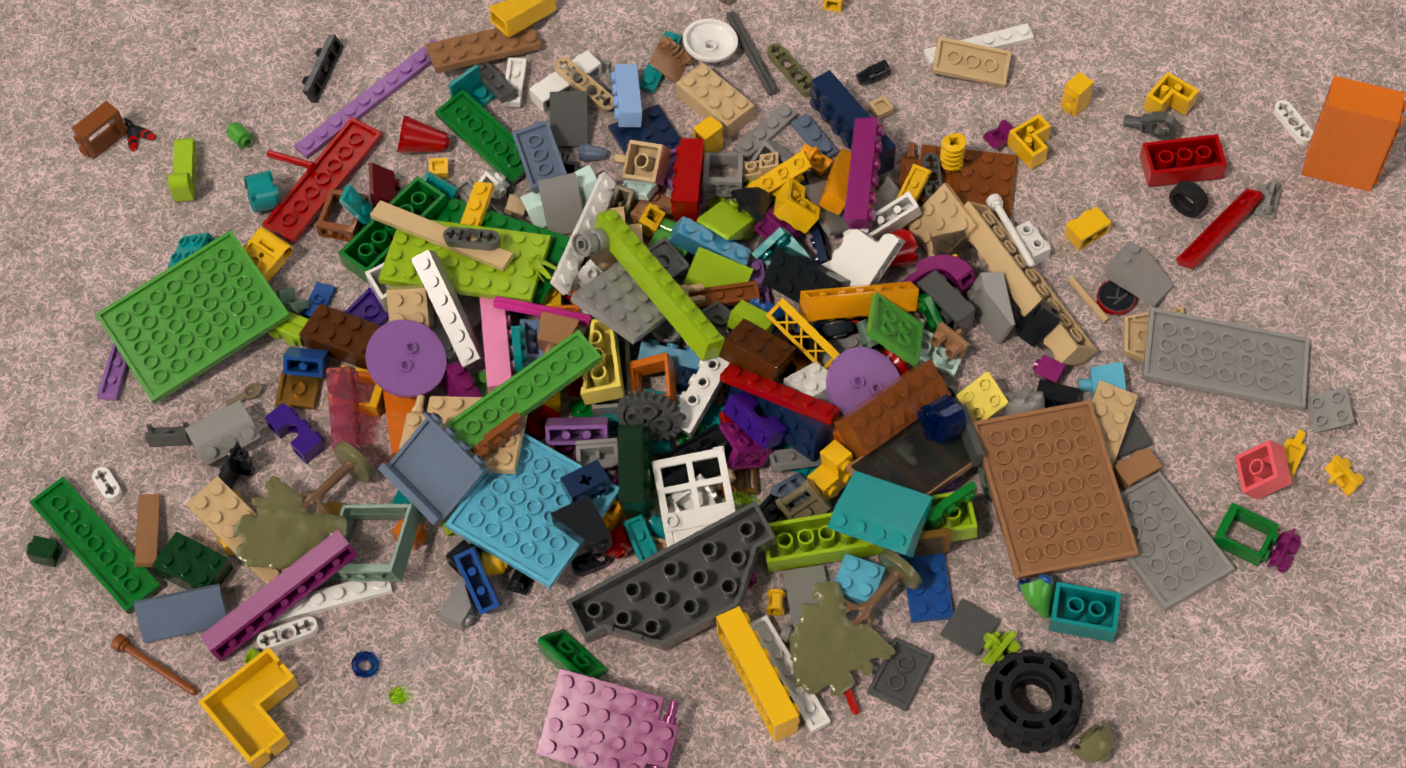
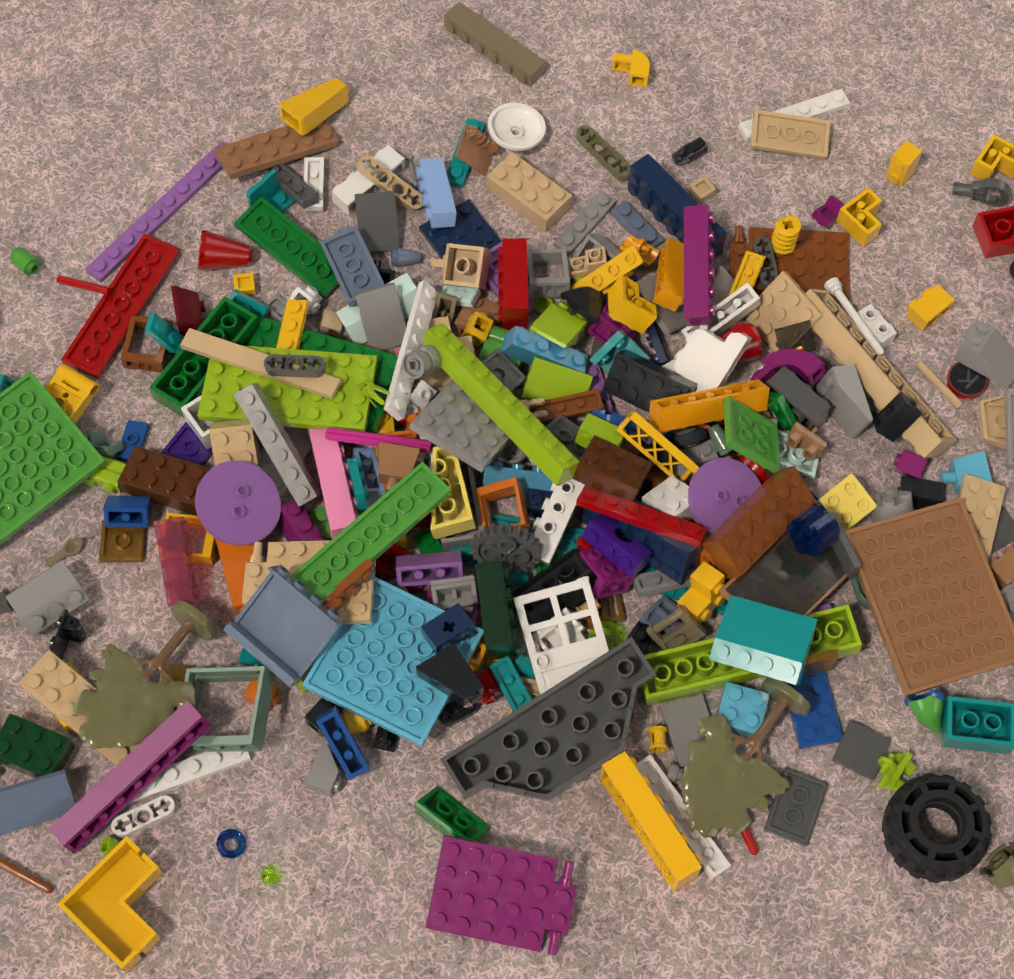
camera: 10 degrees left, 5 degrees up
teal brick [244,170,280,213] -> none
dark purple arch [264,403,325,464] -> none
black hinge [302,34,344,103] -> none
yellow brick [693,116,723,160] -> none
dark grey axle [726,11,777,96] -> none
green hinge [926,481,977,527] -> none

